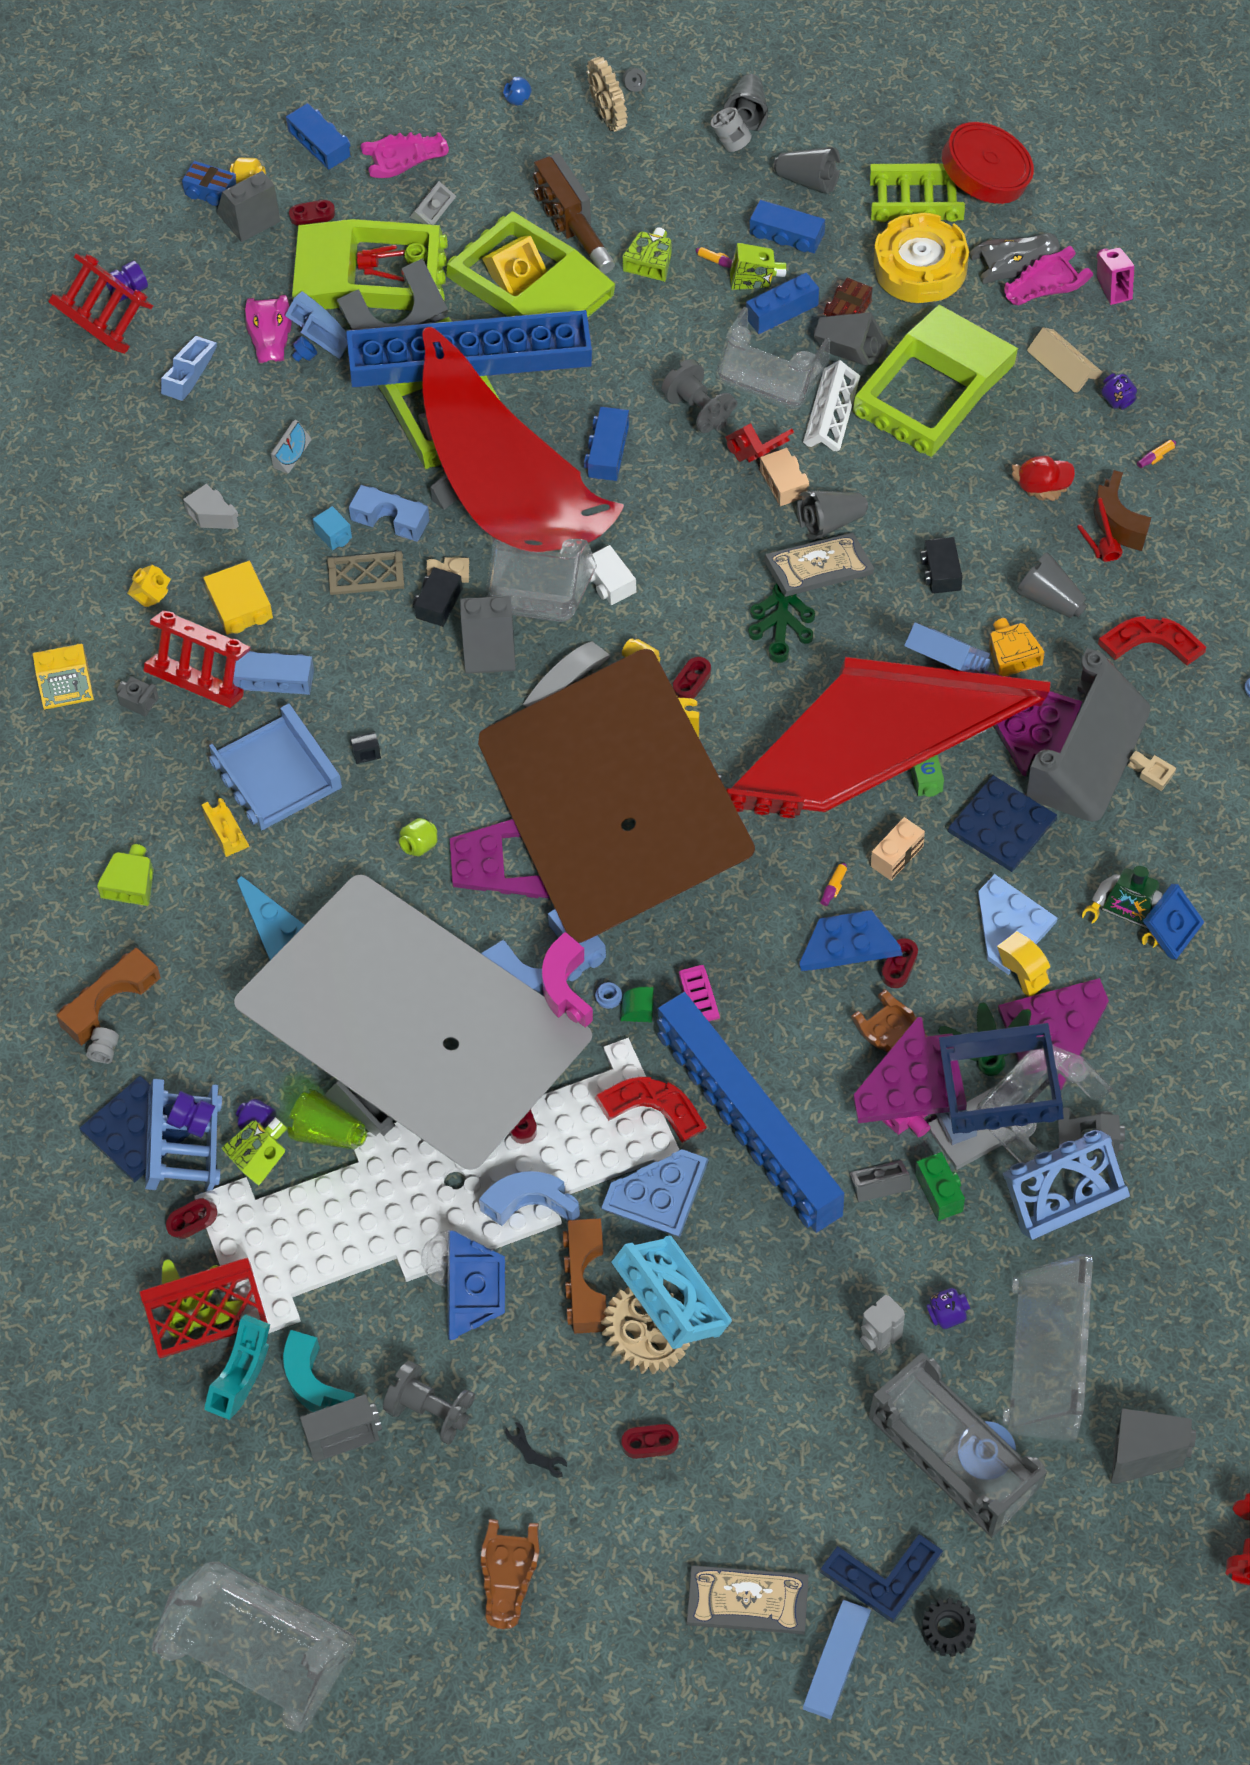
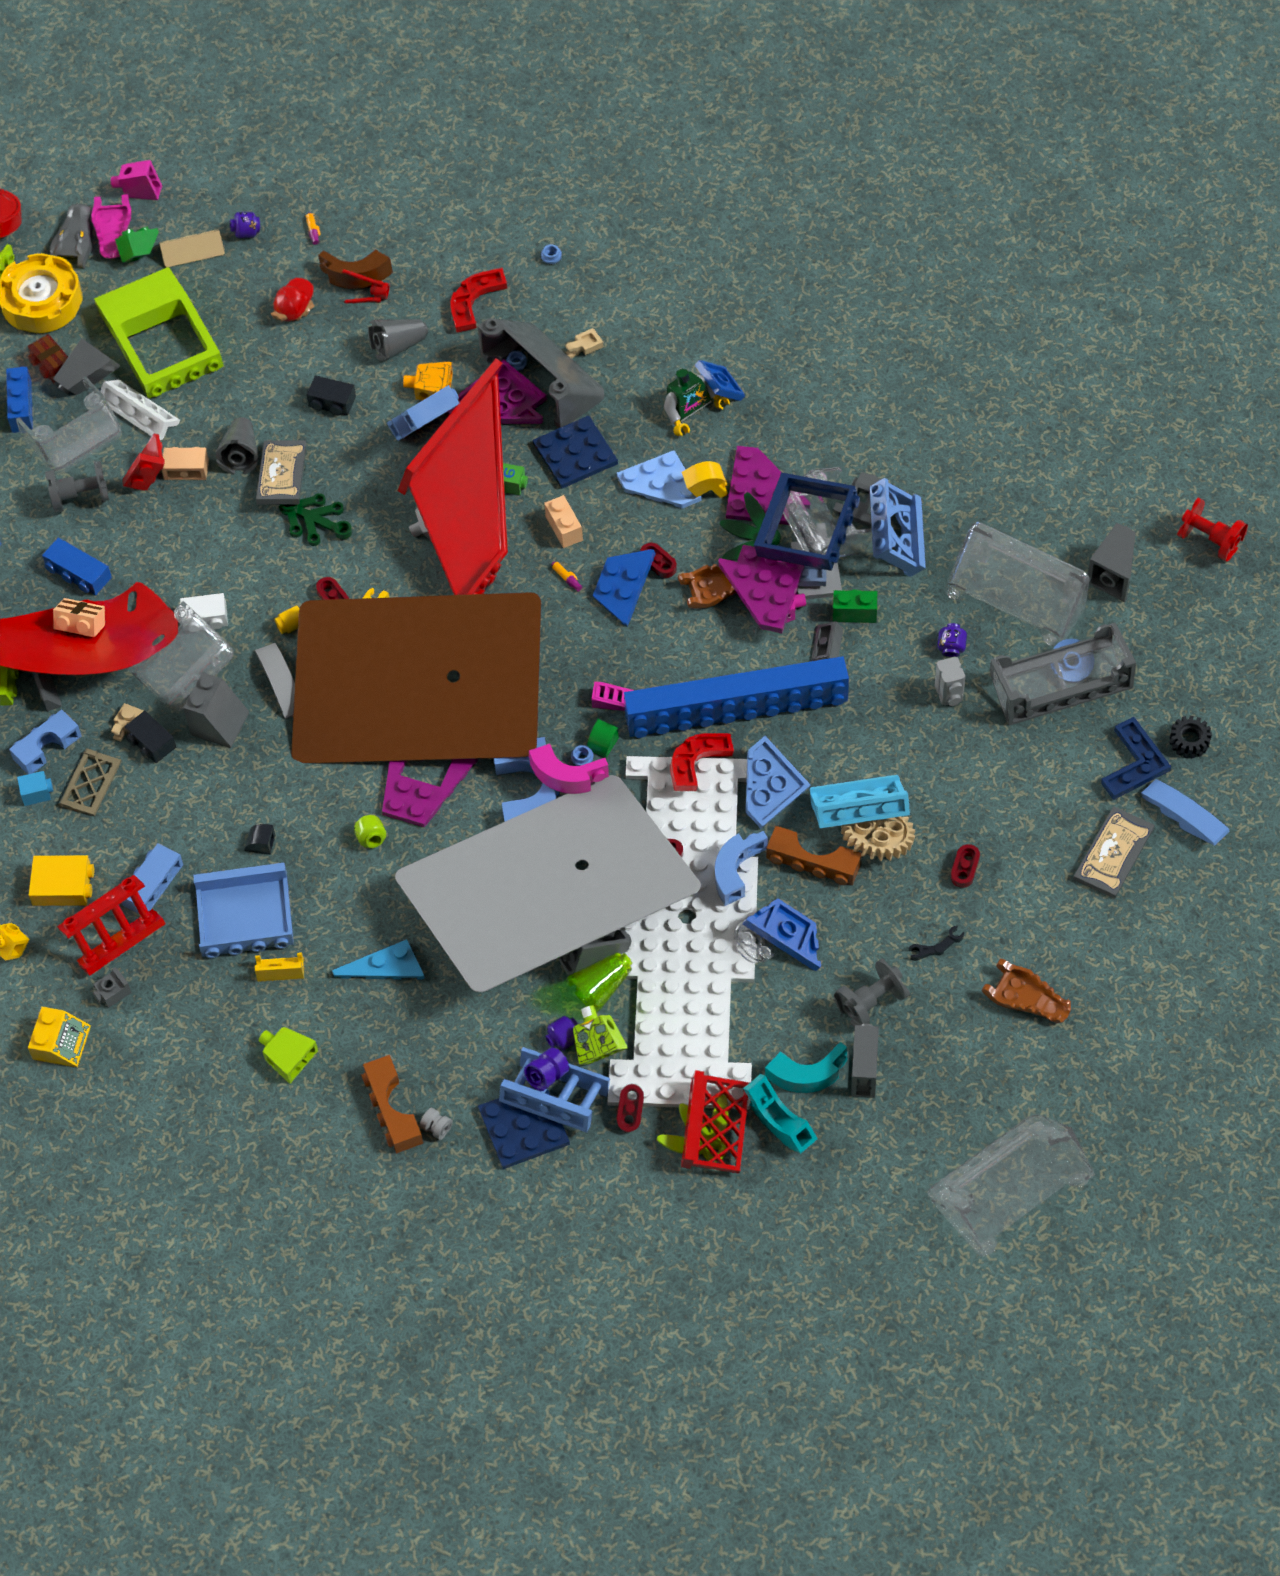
camera: 65 degrees left, 0 degrees up
none -> light nougat brick [53,598,105,637]
none -> green slope [115,227,159,263]

